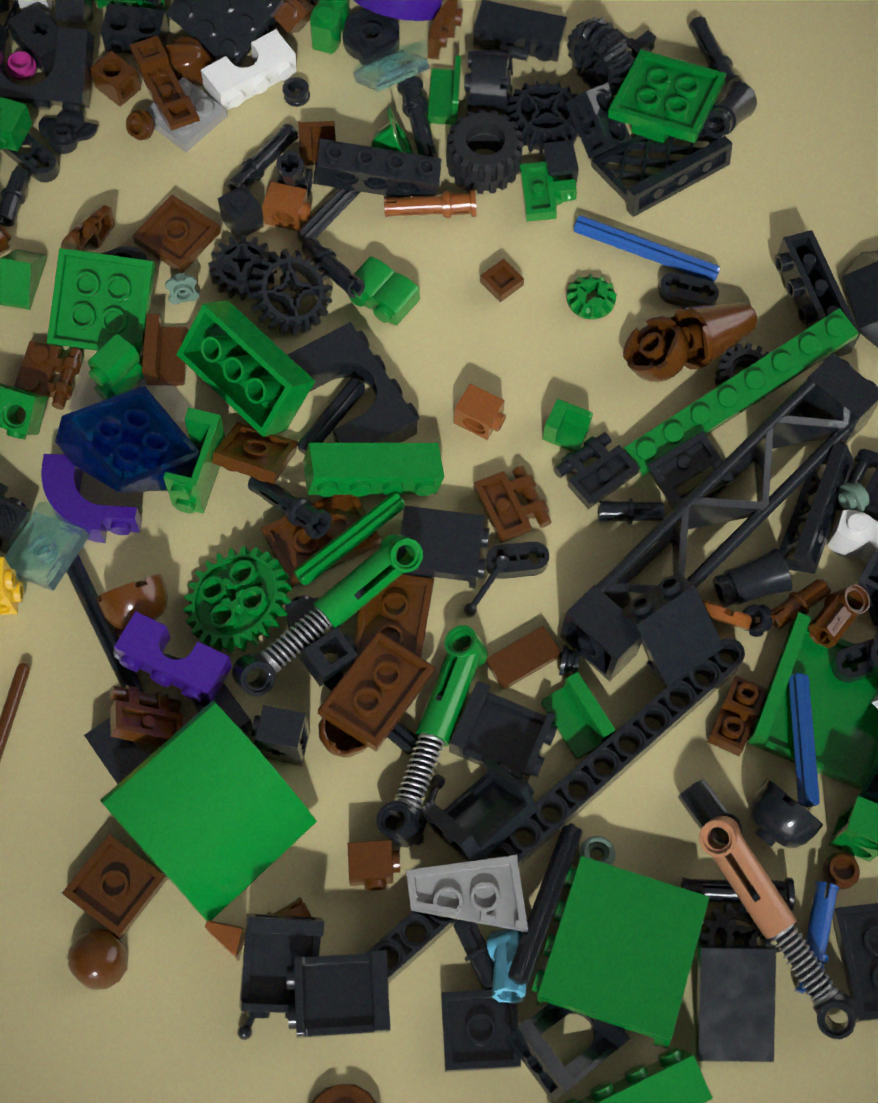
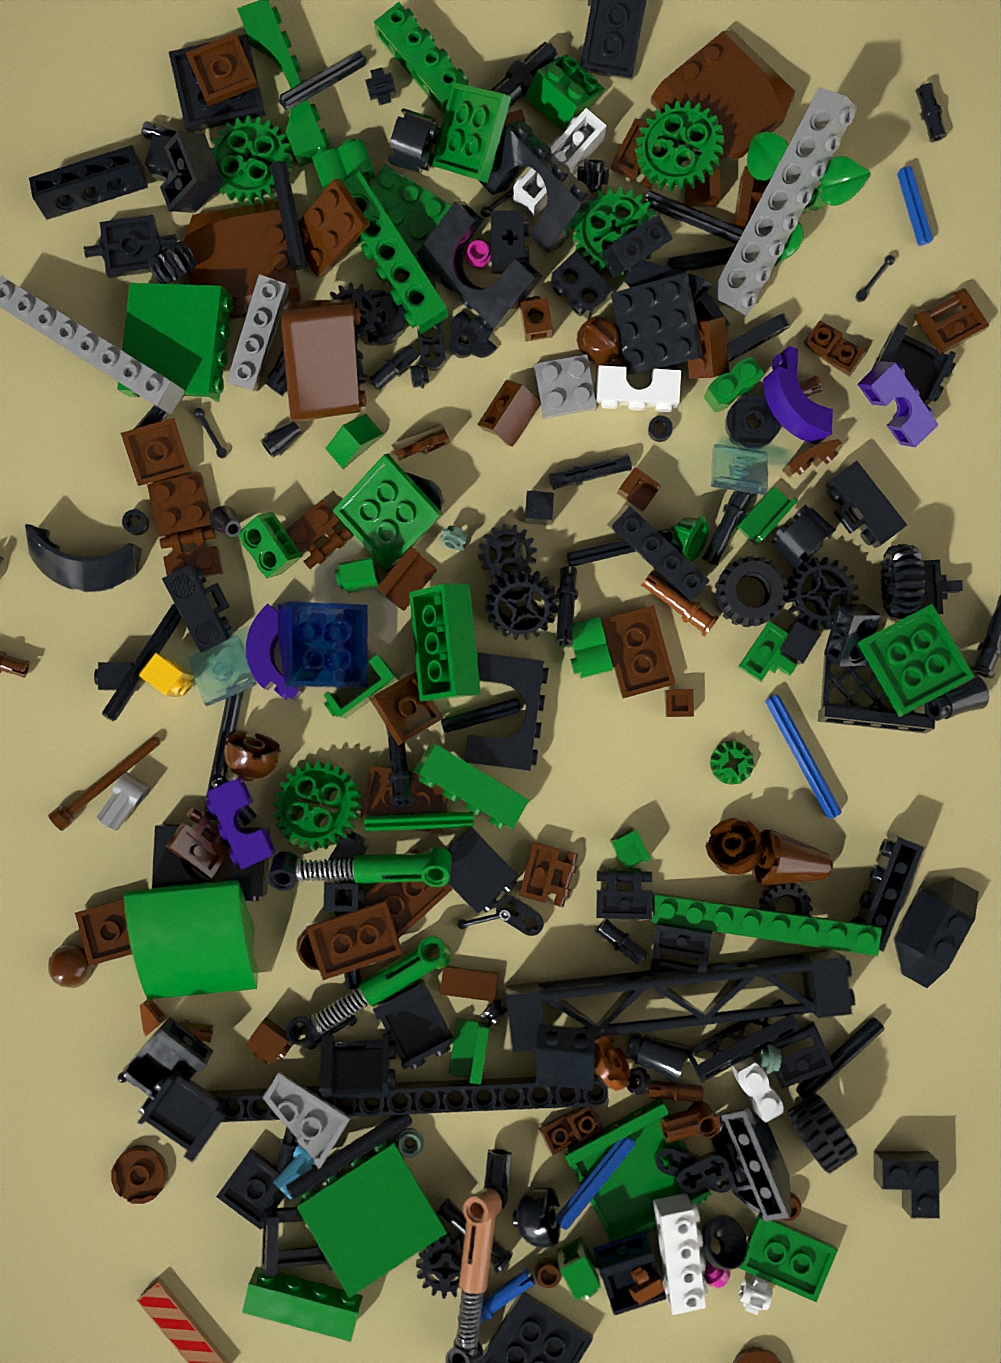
camera: 45 degrees right, 20 degrees up
reddish brown plate [126,109,154,140] -> none
reddish brown slope [130,36,200,131] -> none
reddish brown plate [132,195,221,273] -> none
black brick [251,705,310,766] -> none
dark orange brick [262,181,312,231] -> none
black piece [276,150,313,196] -> none
dark orange brick [454,383,506,440] -> none
black beam [659,272,719,307] -> none
black tile [696,945,776,1062] -> none
none -> light grey piece [97,772,150,831]
none -> black plate [410,362,429,389]
none -> reddish brown panel [477,380,540,447]
none -> reddish brown plate [601,605,676,699]

